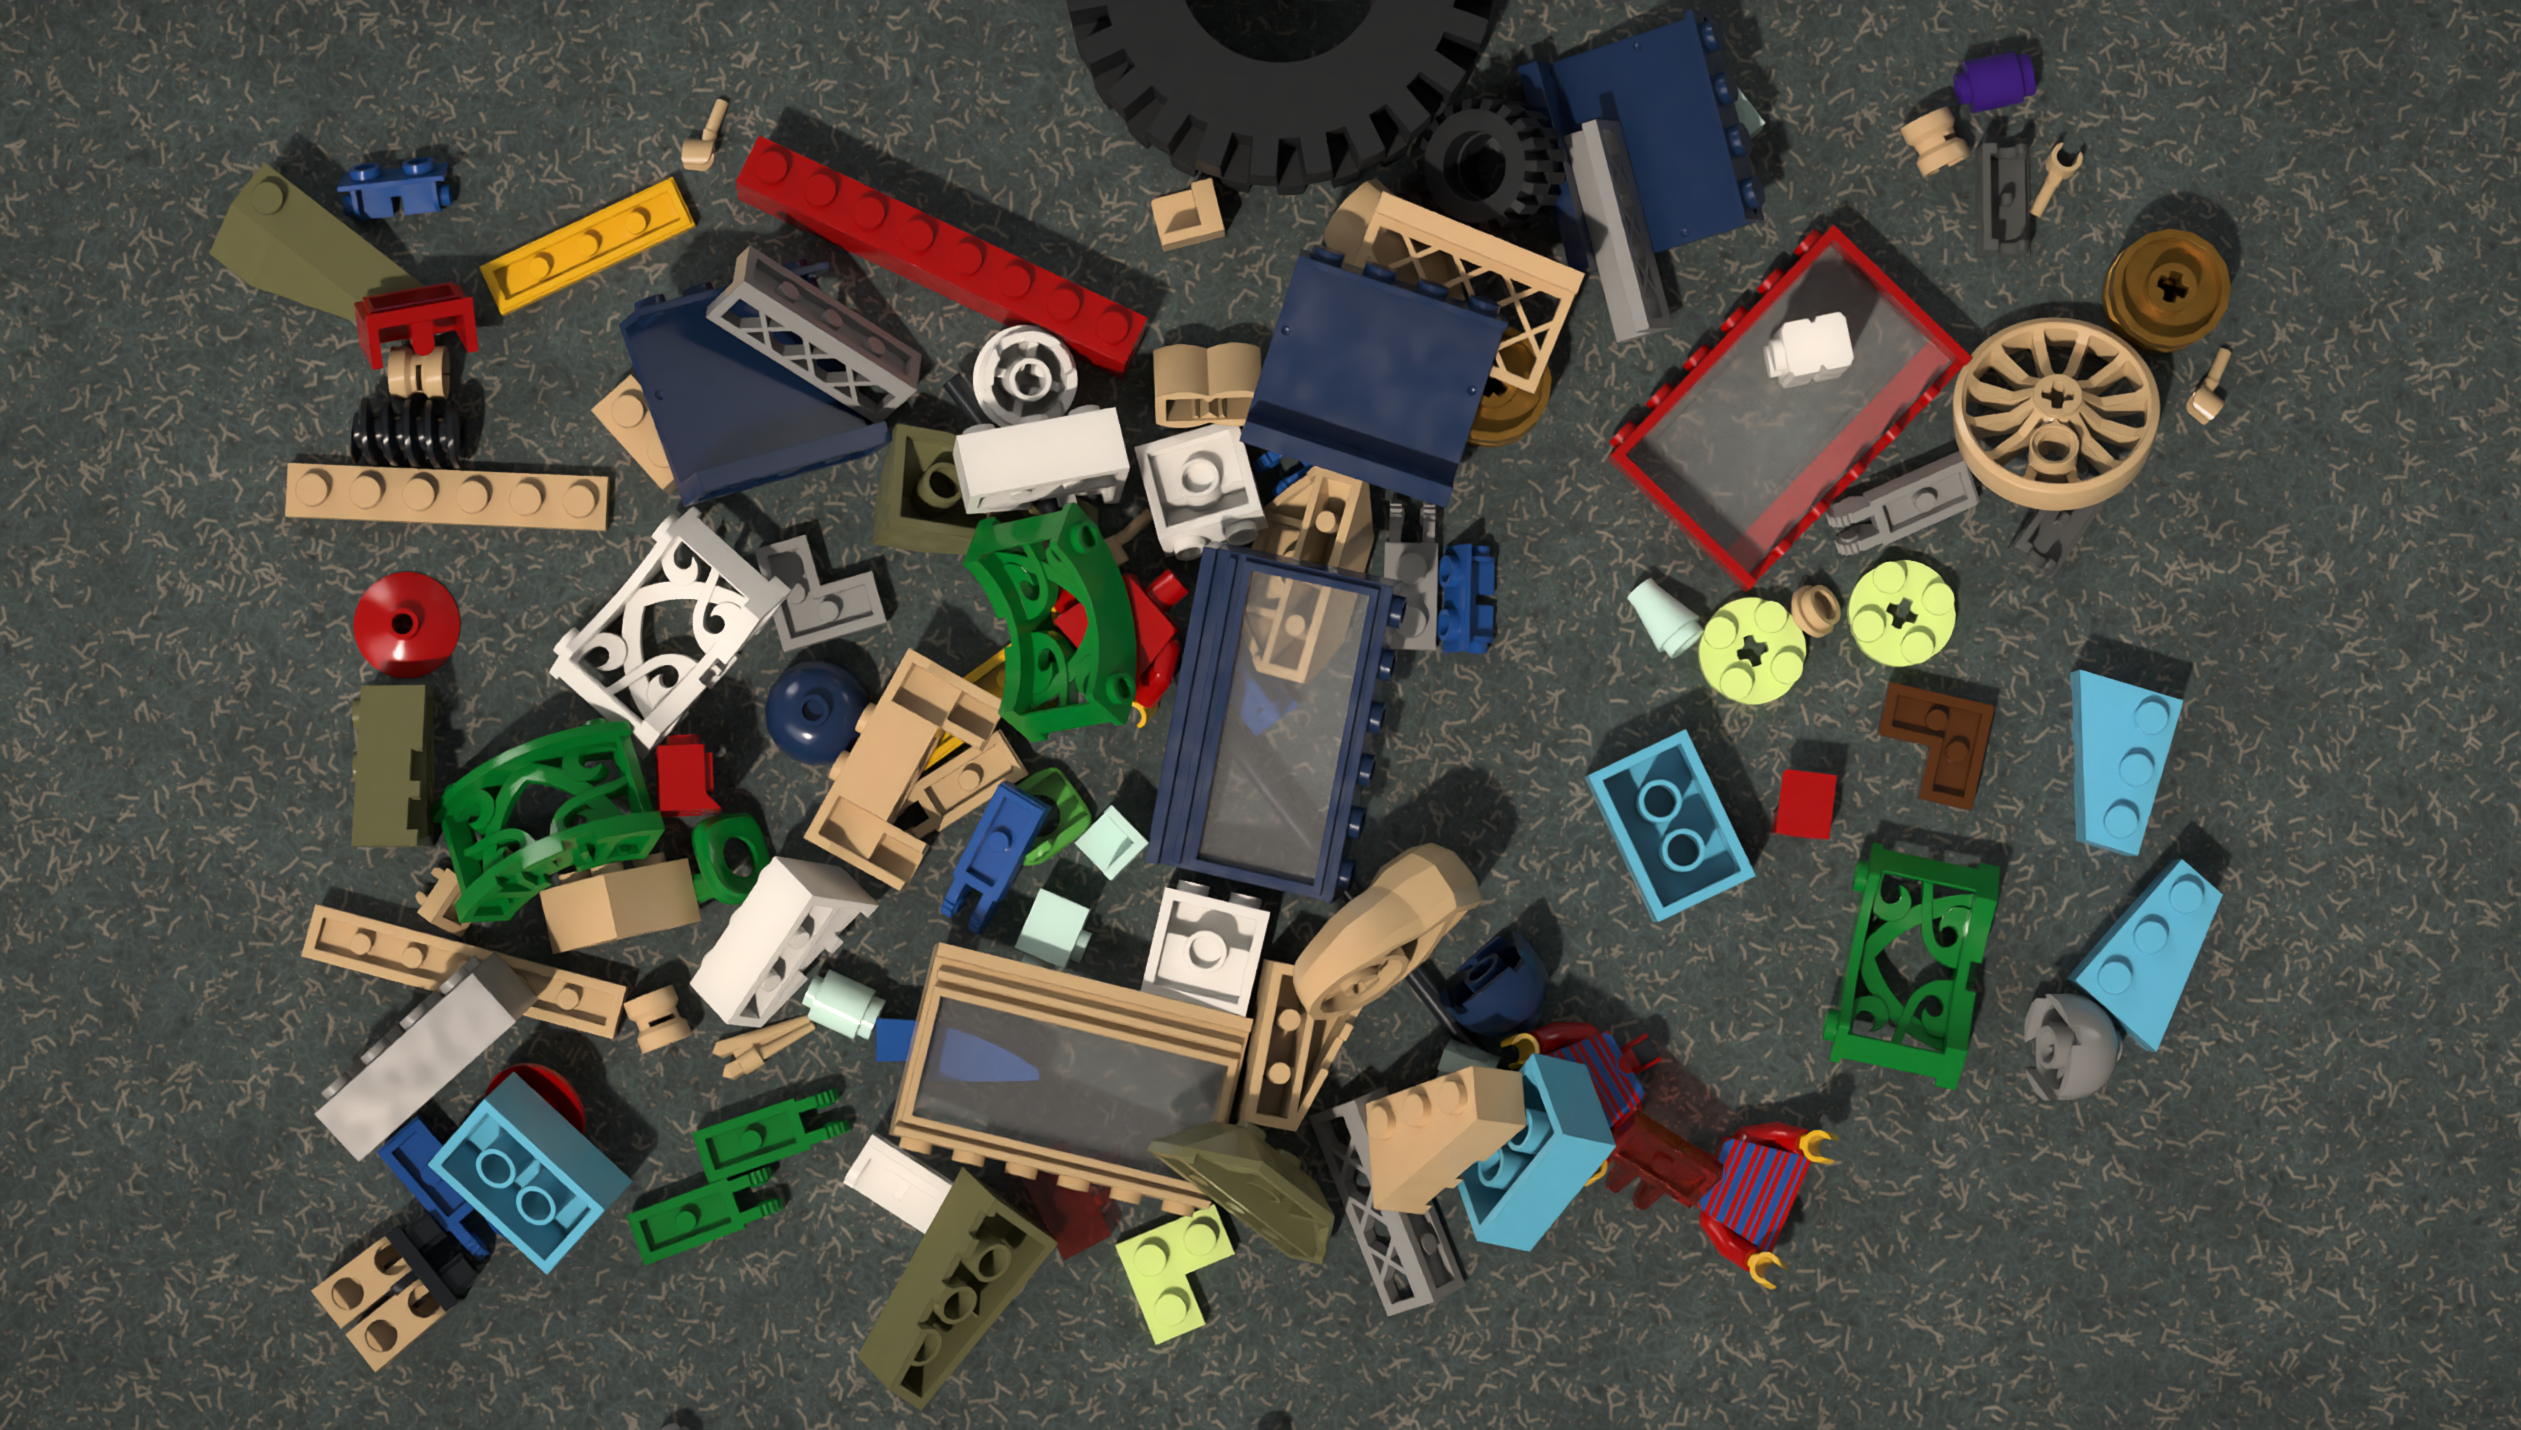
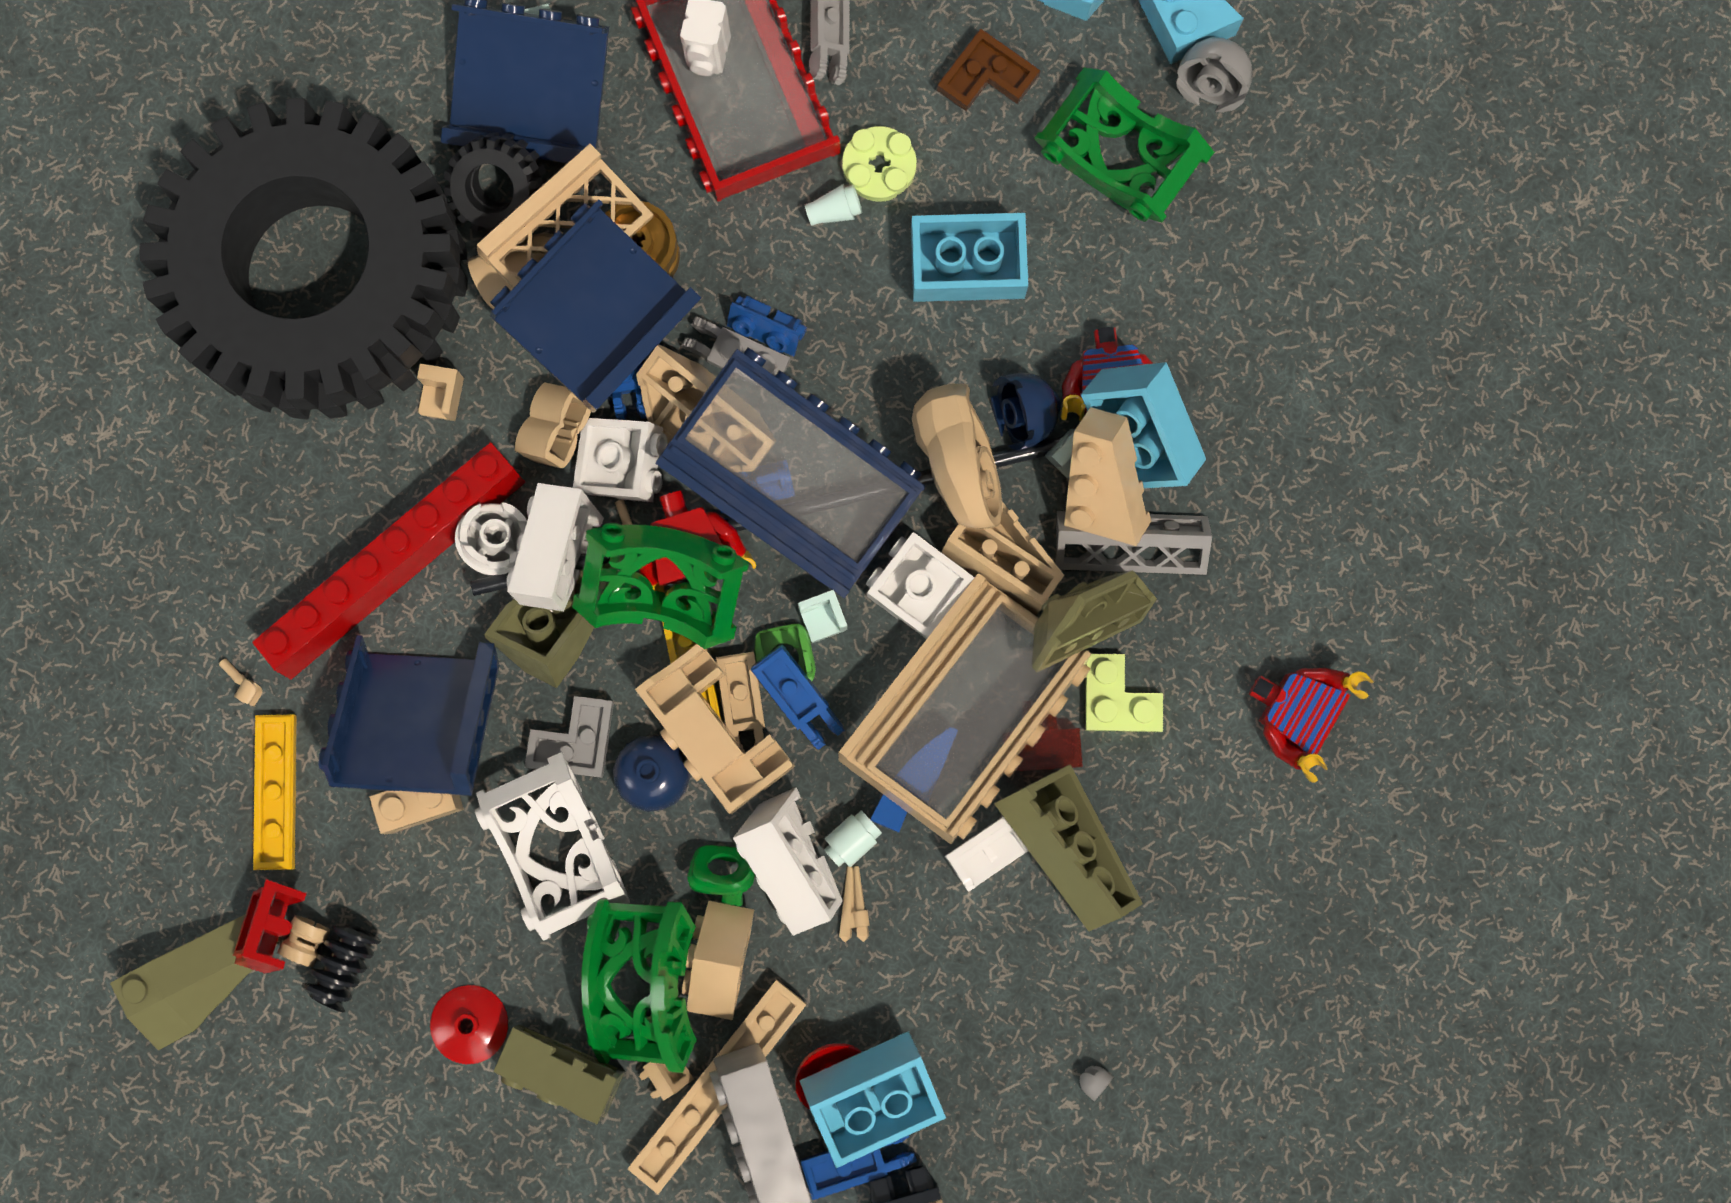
camera: 70 degrees left, 5 degrees down
tan plate [285,463,610,531] -> none
blue hinge [337,157,453,221] -> none
tan wheel [623,985,692,1054] -> none
green hinge [626,1166,786,1266] -> none
red window [655,734,722,817] -> none
green hinge [692,1088,851,1183] -> none
light grey fence [705,245,922,423] -> none
light aqua brick [1015,888,1092,970] -> none
light grey fence [1564,119,1673,343] -> none
clear red hinge [1604,1109,1724,1211] -> none
torso [1674,1121,1839,1290] -> none
red panel [1771,769,1837,840] -> none
tan plate [1791,585,1841,638] -> none
yellowish green plate [1847,560,1956,667] -> none

